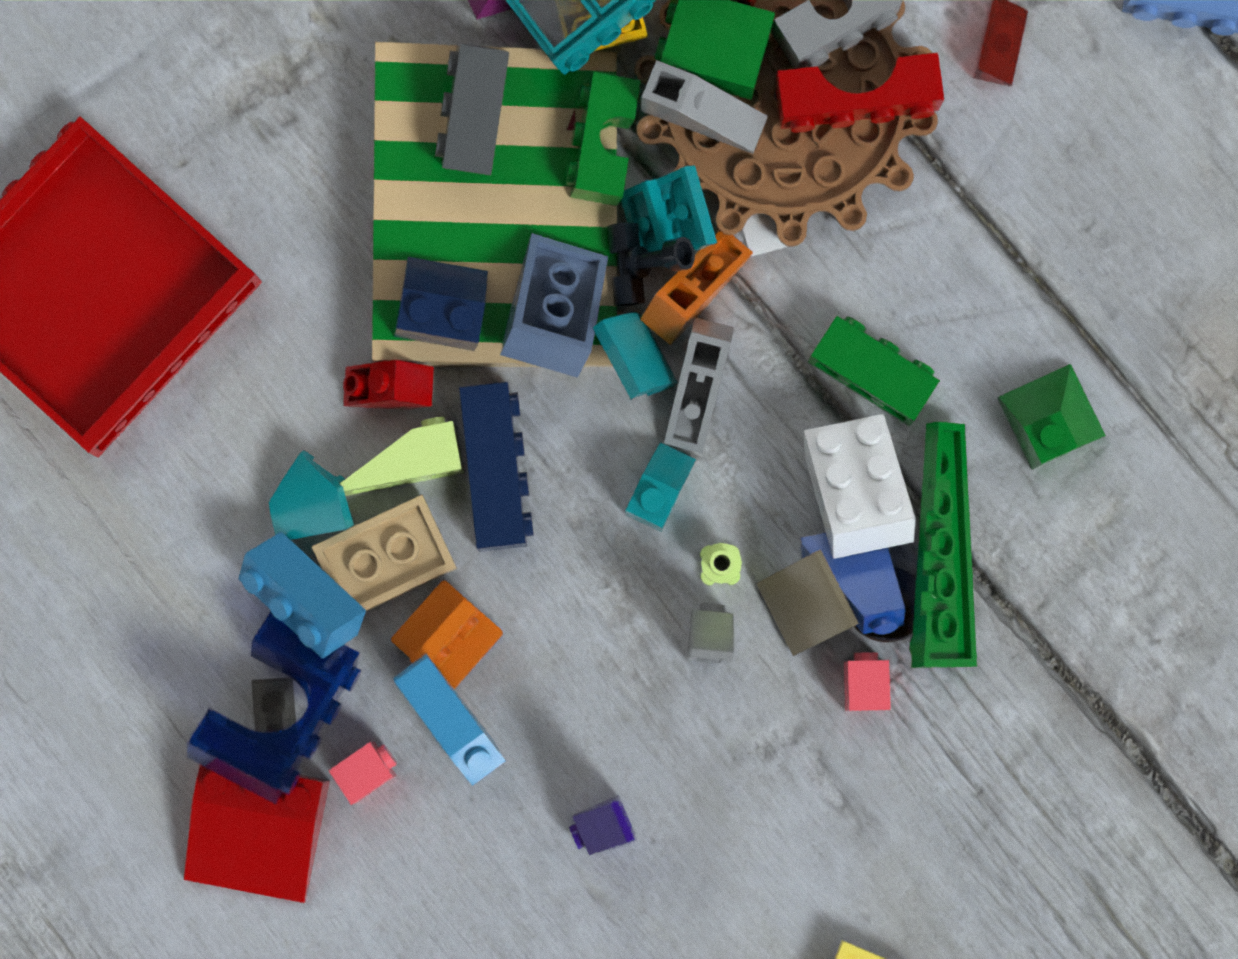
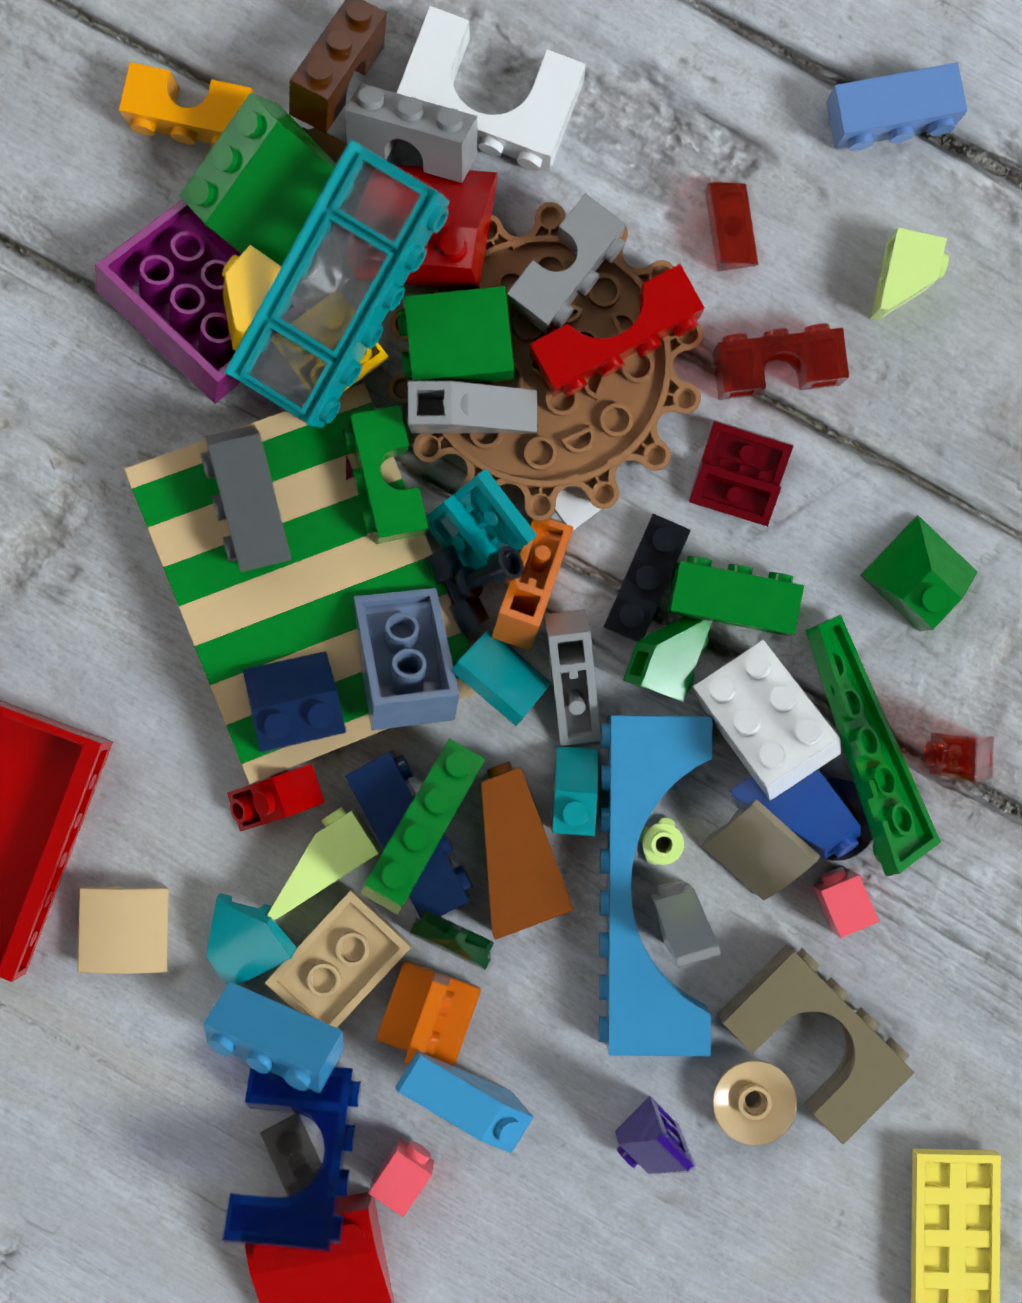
camera: 25 degrees left, 5 degrees up
none -> tan slope [77,886,169,974]
none -> green arch [360,738,486,914]
none -> dark green slope [409,910,494,970]
none -> dark orange slope [481,761,574,940]
none -> dark azure arch [598,715,712,1056]
none -> black plate [603,513,691,642]
none -> slope [623,616,711,702]
none -> dark red slope [689,420,794,527]
none -> clear red arch [713,323,849,400]
none -> tan dish [713,1060,797,1146]
none -> dark tan arch [717,944,915,1145]
none -> yellowish green slope [870,227,949,321]
none -> clear red slope [924,733,994,782]

